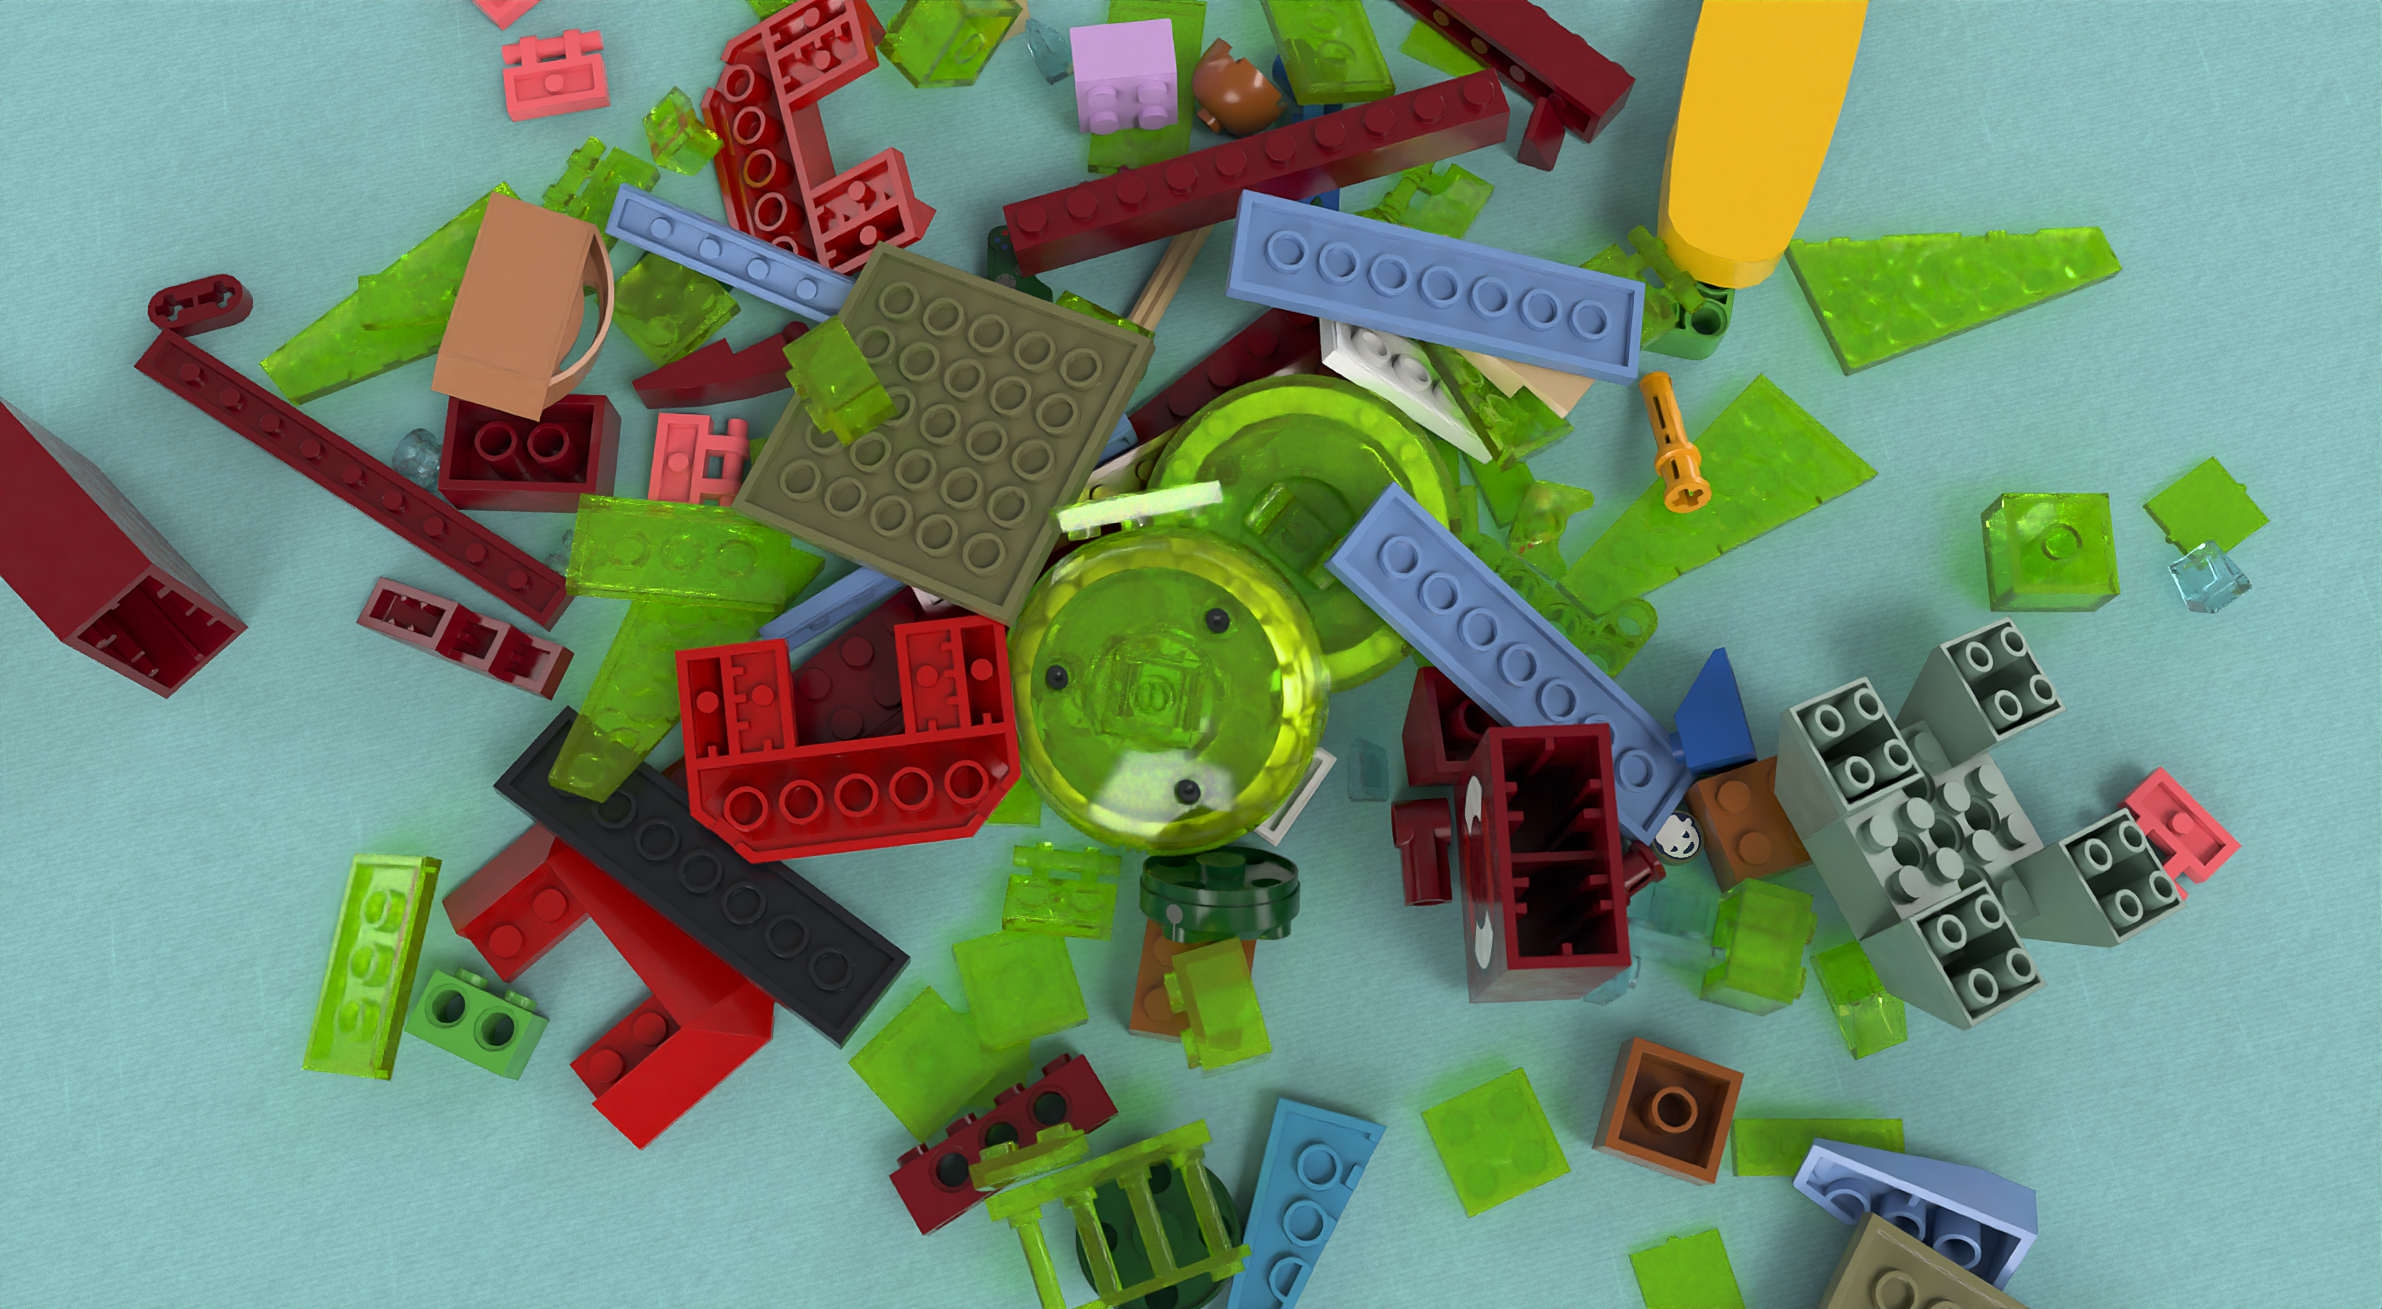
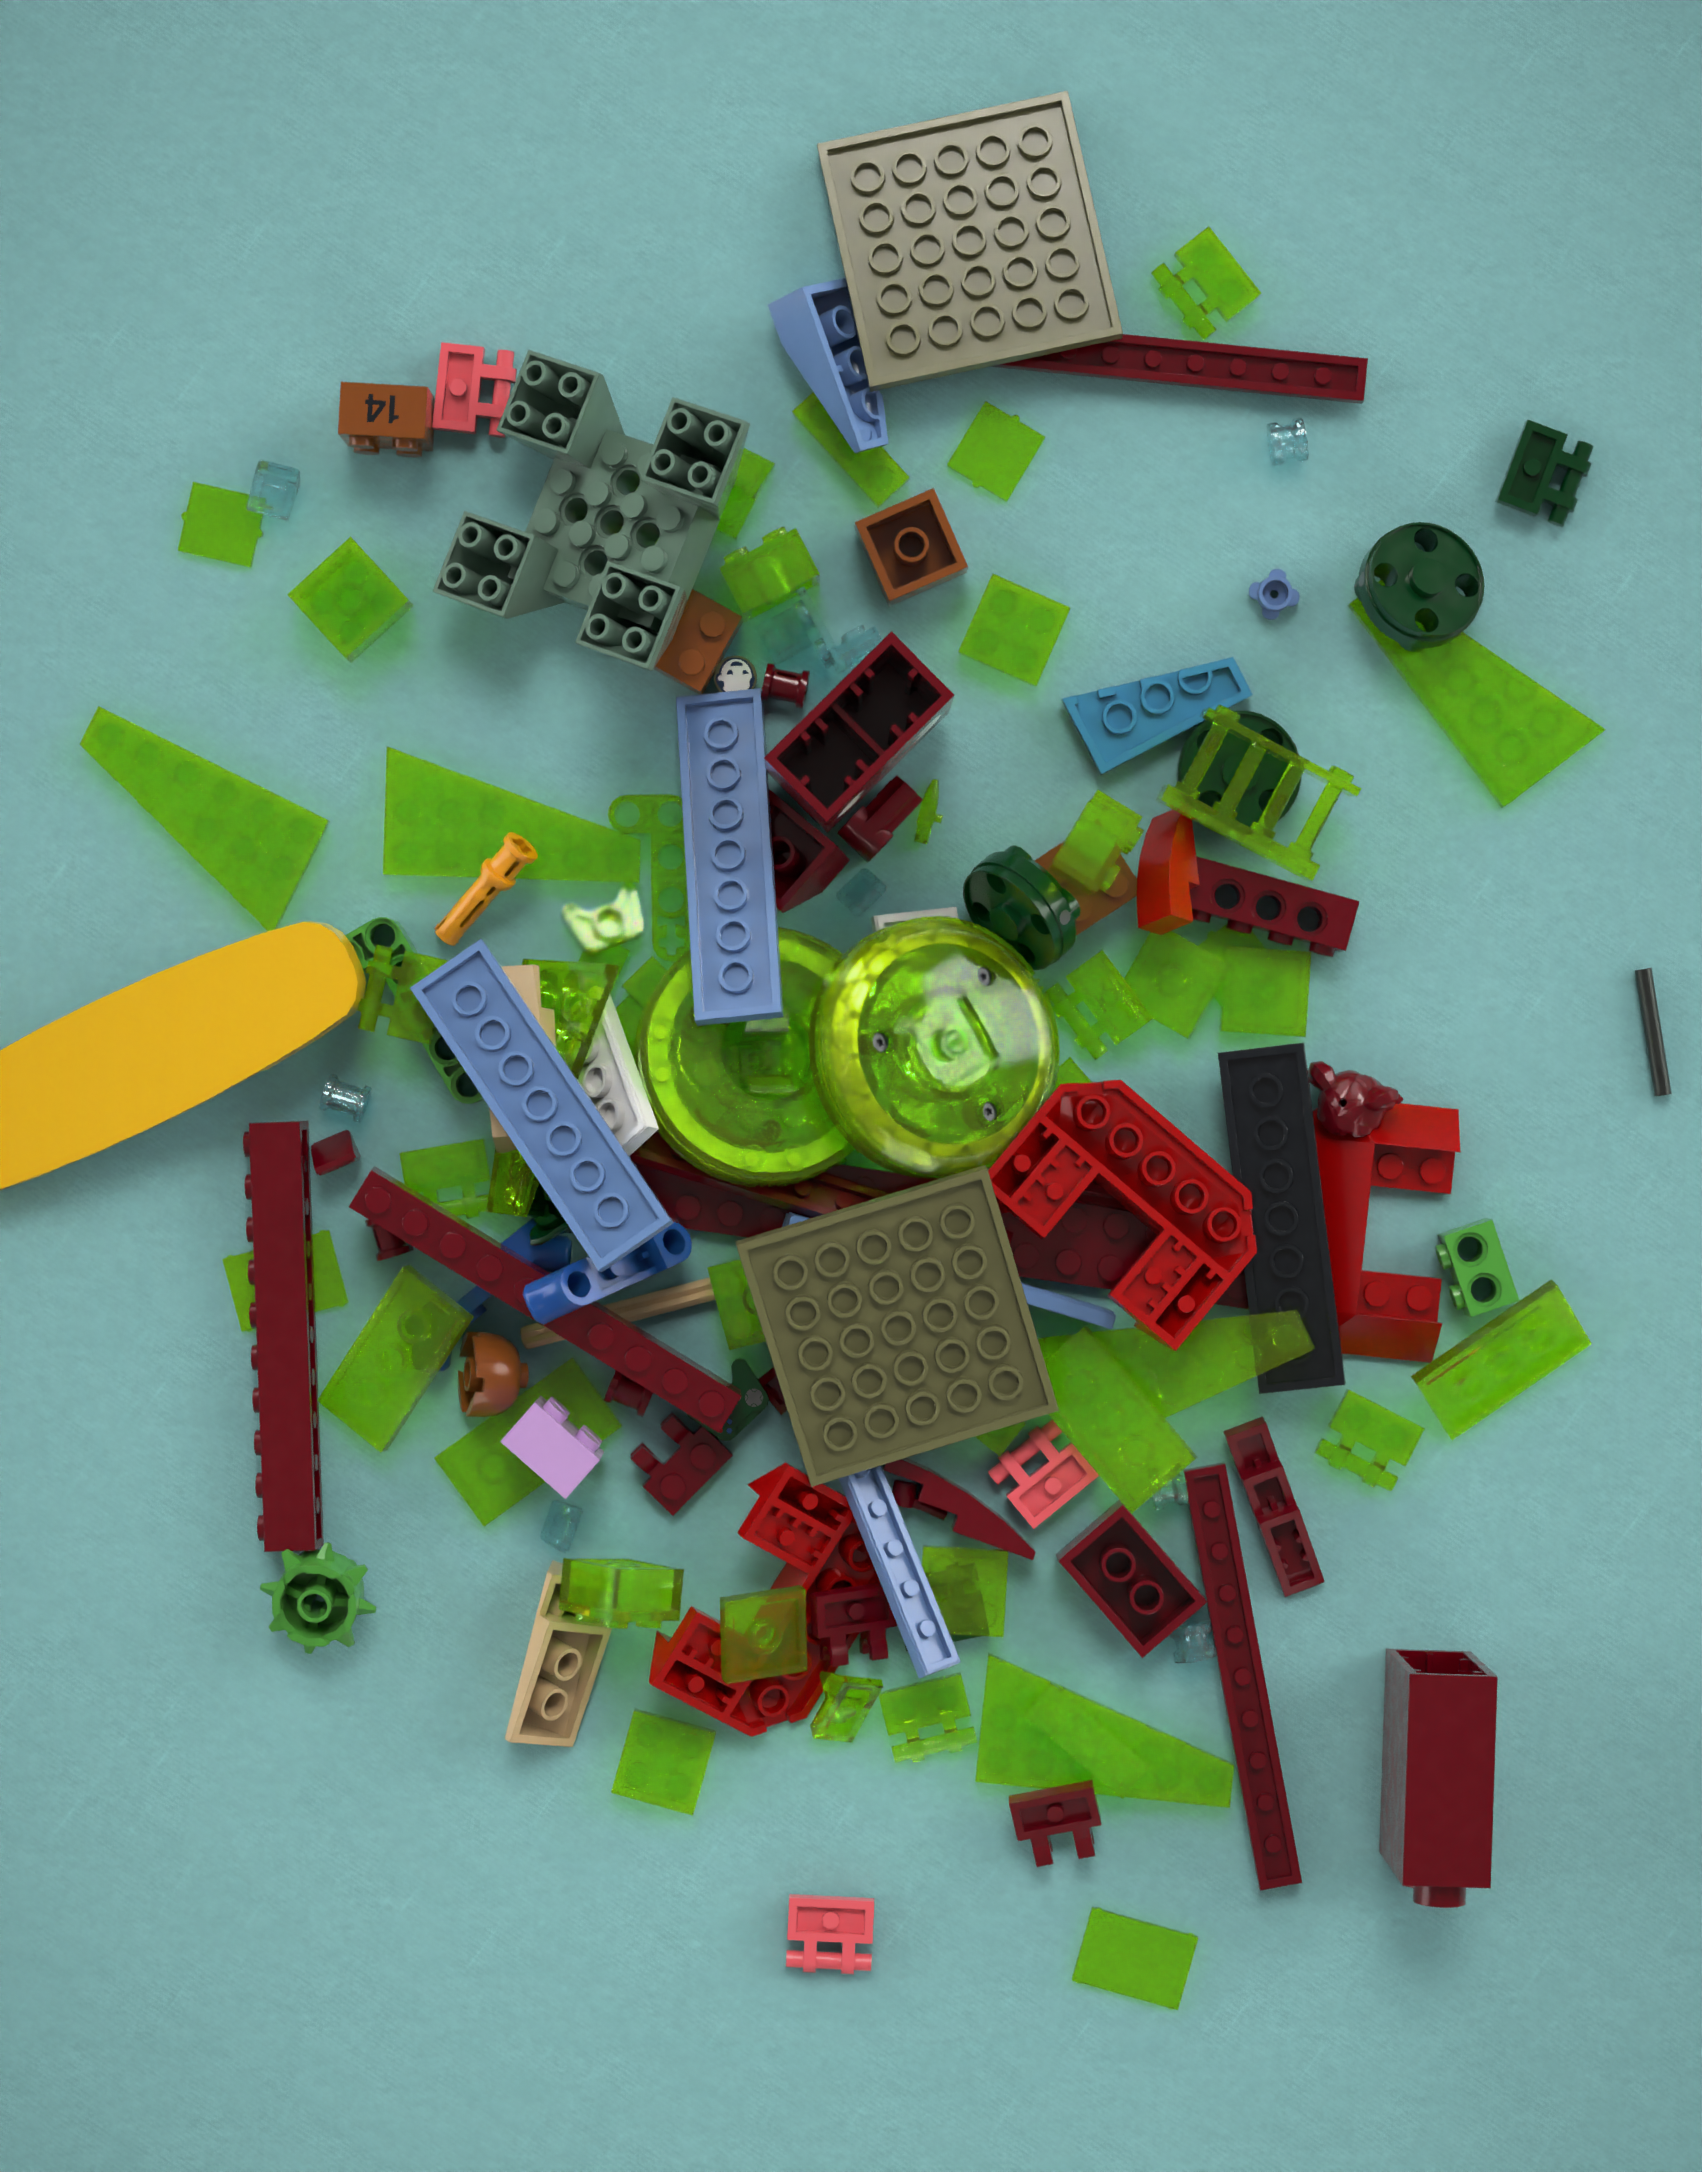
camera: 130 degrees left, 15 degrees up
dark red beam [148,274,253,338] -> none
nougat piece [431,191,615,422] -> none
coral plate [502,28,610,122] -> none
clear neon green brick [782,314,899,447] -> none
clear neon green plate [968,1122,1095,1193] -> none
clear neon green plate [1047,479,1223,540] -> none
blue slope [1668,647,1758,776] -> none
none -> clear light blue bush [319,1073,372,1123]
none -> dark orange brick [338,382,435,458]
none -> blue plate [523,1222,692,1324]
none -> dark red plate [630,1412,733,1516]
none -> clear neon green plate [720,1585,807,1684]
none -> dark red plate [810,1582,897,1667]
none -> clear neon green helmet [914,779,943,844]
none -> dark red plate [1009,1780,1102,1867]
none -> clear neon green piece [1071,1906,1198,2010]
none -> red slope [1136,804,1200,935]
none -> dark red hair [1308,1061,1404,1138]
none -> clear neon green plate [1314,1389,1425,1492]

